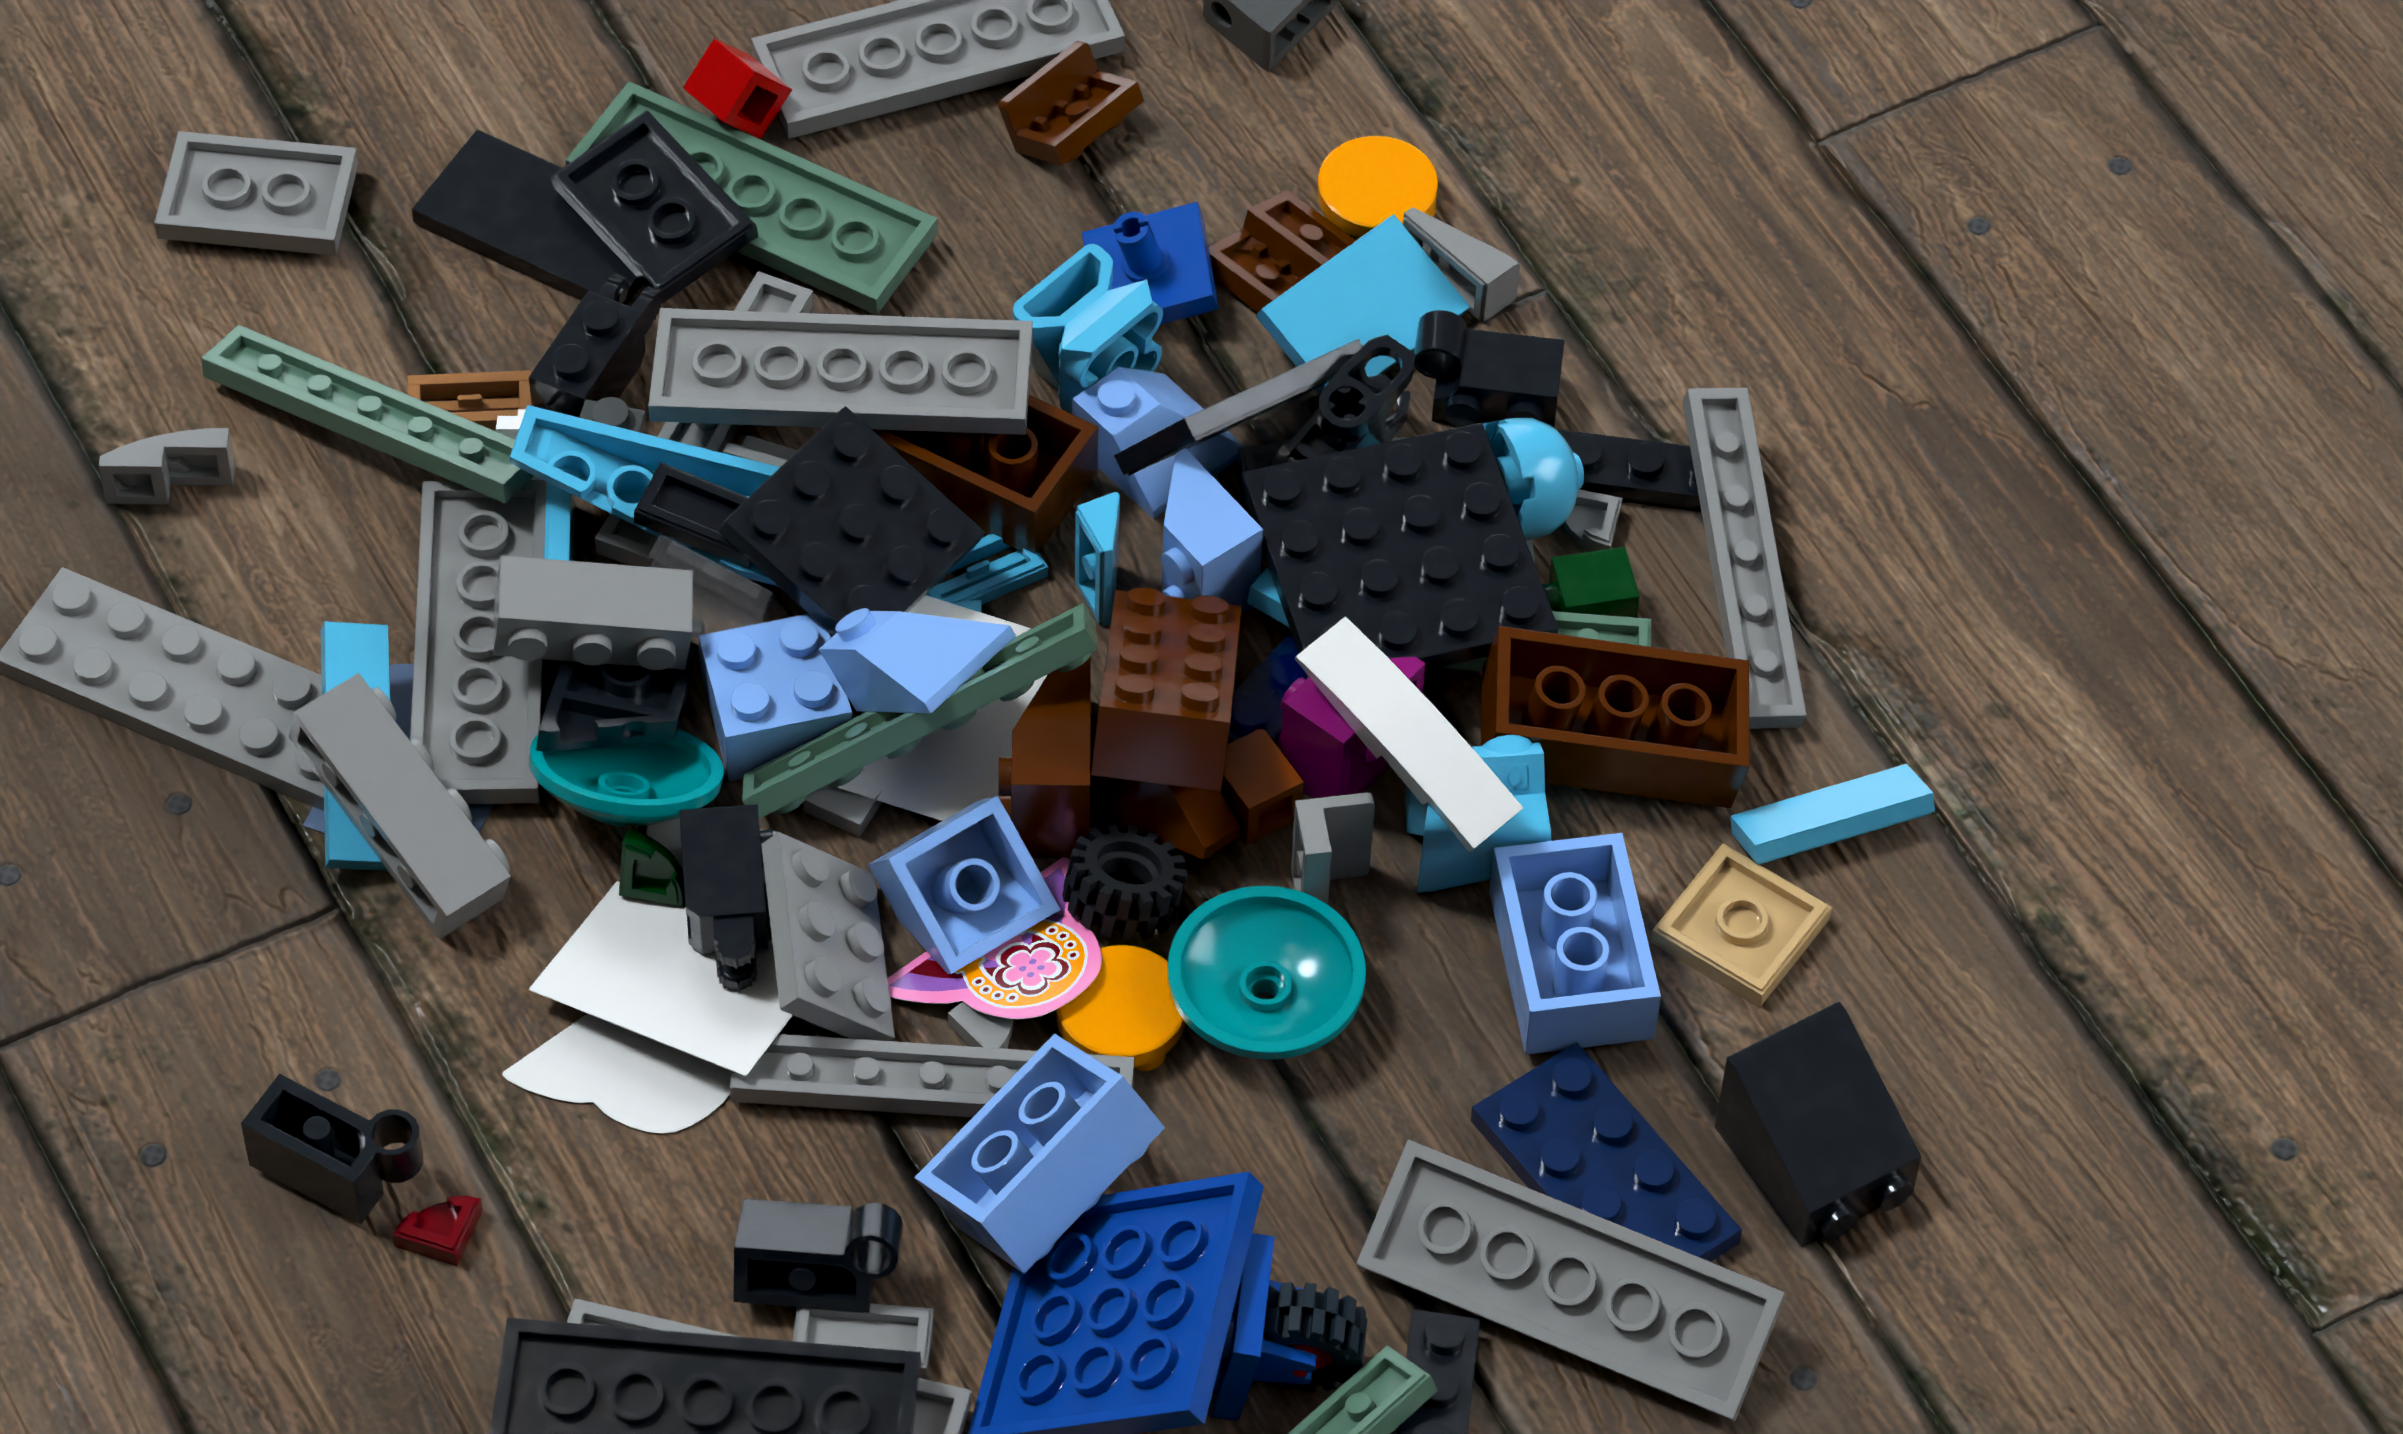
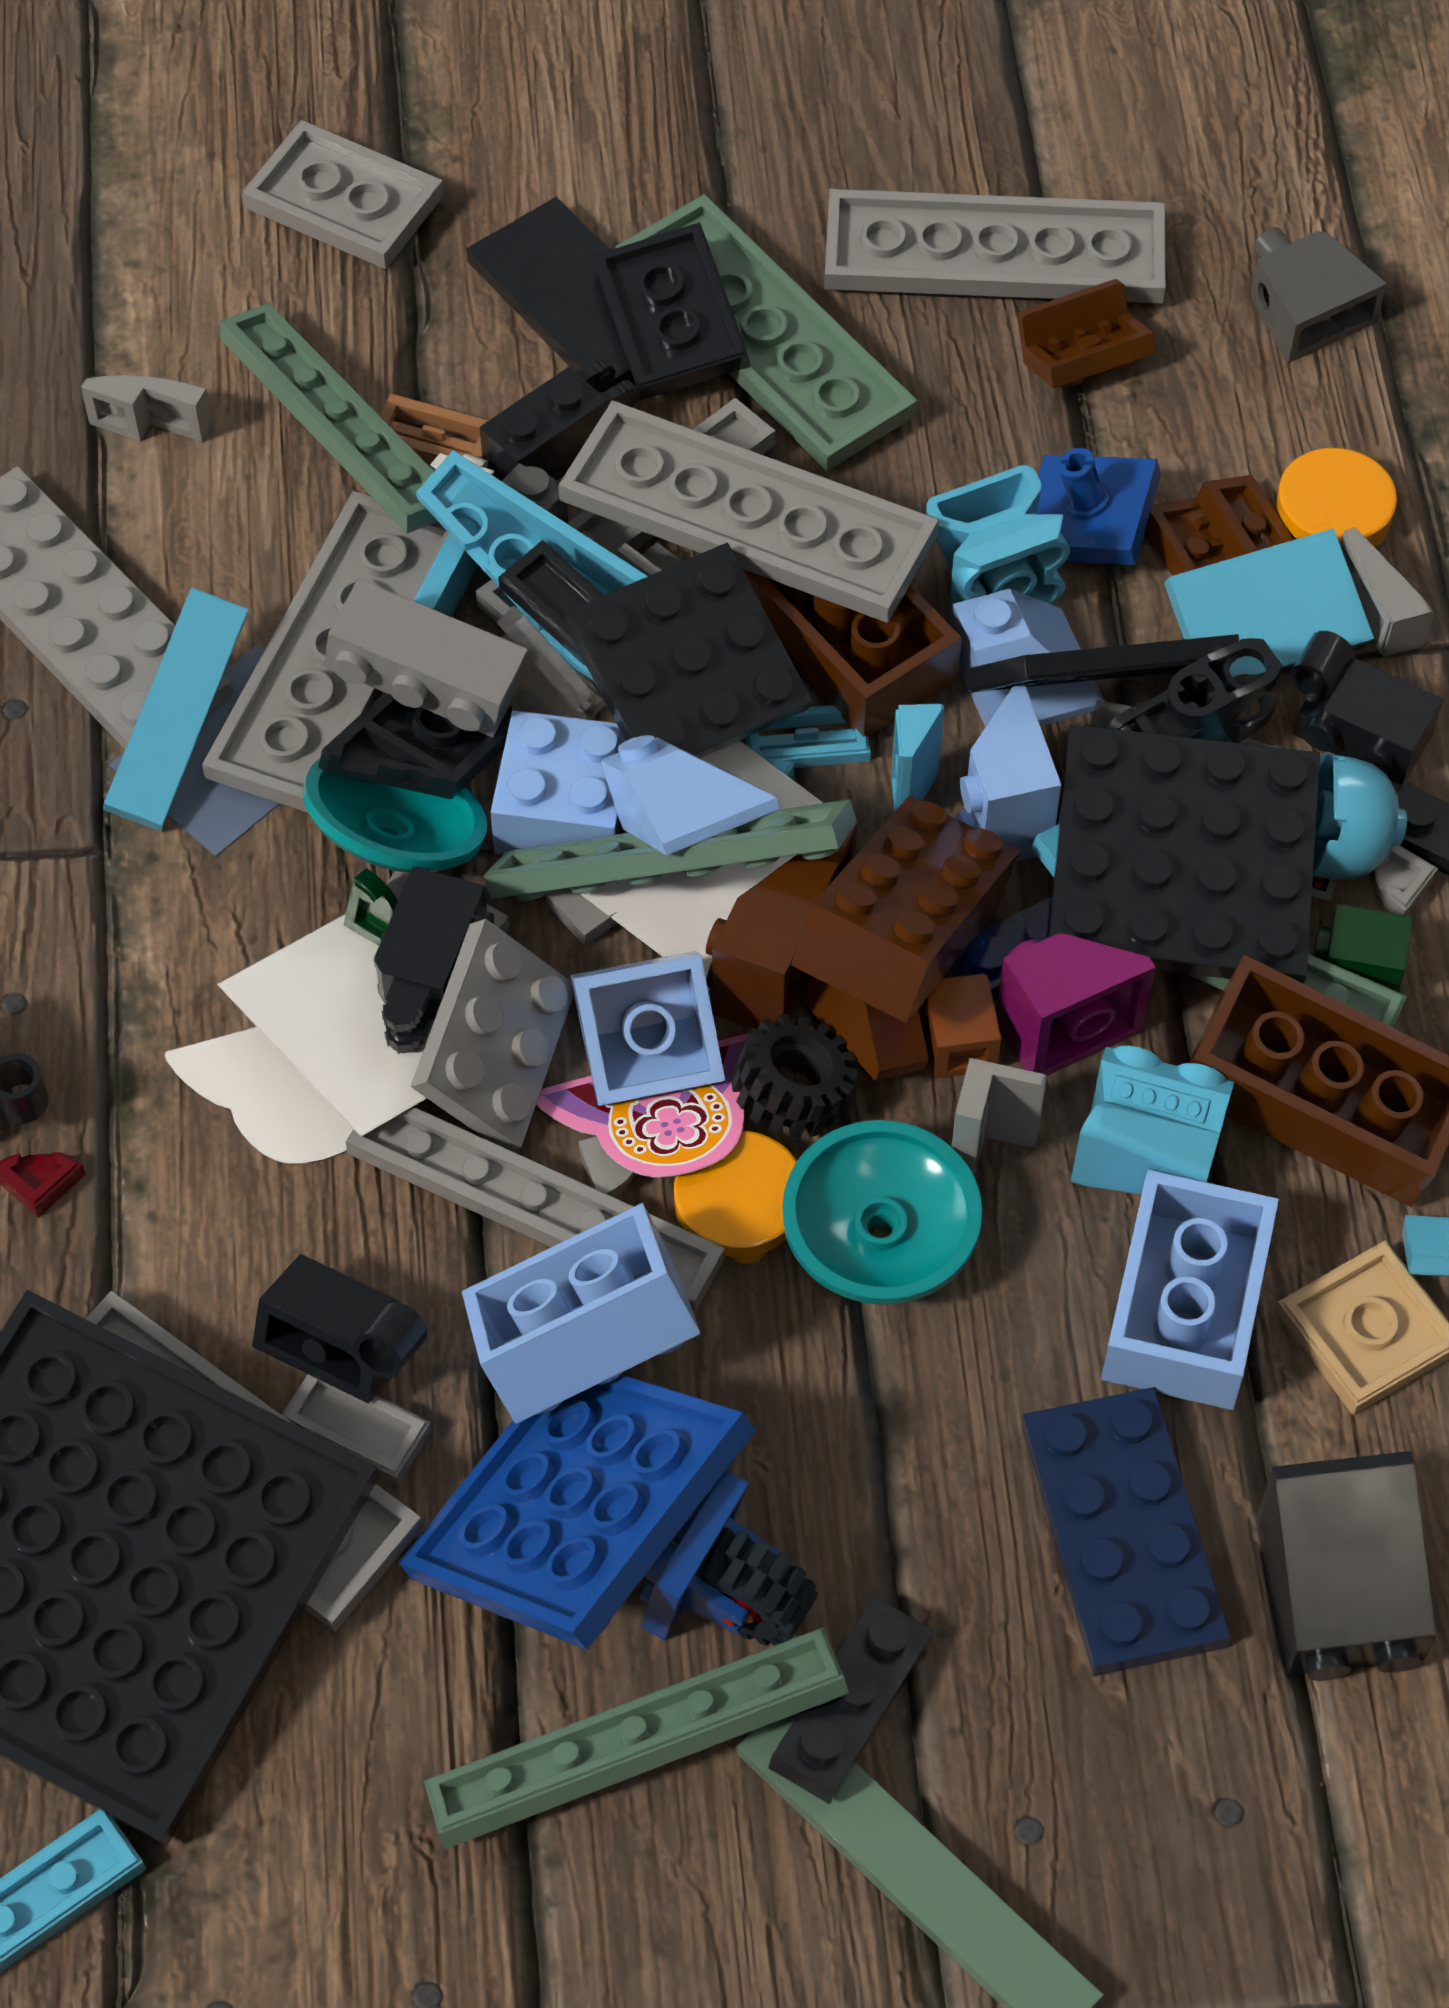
camera: 25 degrees right, 5 degrees up
light grey brick [288,673,511,940] -> none
red brick [683,38,793,139] -> none
white slope [1294,616,1523,852] -> none
light grey plate [1356,1139,1786,1422] -> none

